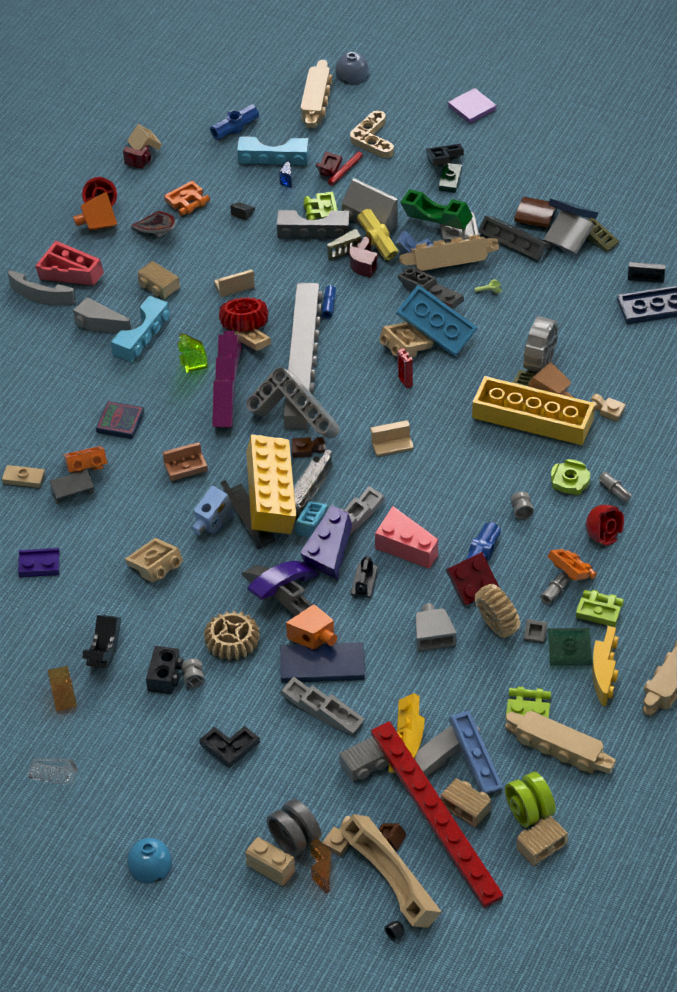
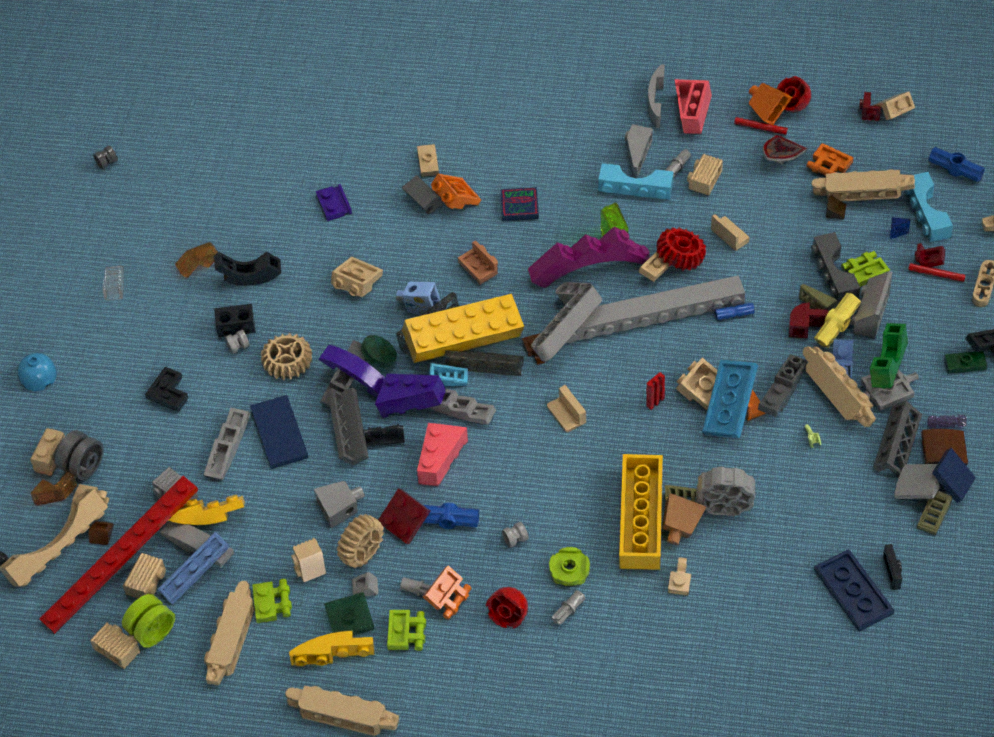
camera: 75 degrees right, 5 degrees up
orange torso [286,604,337,649] -> none
none -> tan brick [291,538,326,582]
none -> dark grey fence [327,388,369,465]
none -> clear green tile [361,335,397,368]
none -> light grey axle [665,149,691,178]
none -> red bar [734,117,788,135]
none -> tan hinge [811,169,915,201]
none -> clear purple axle [927,415,967,427]

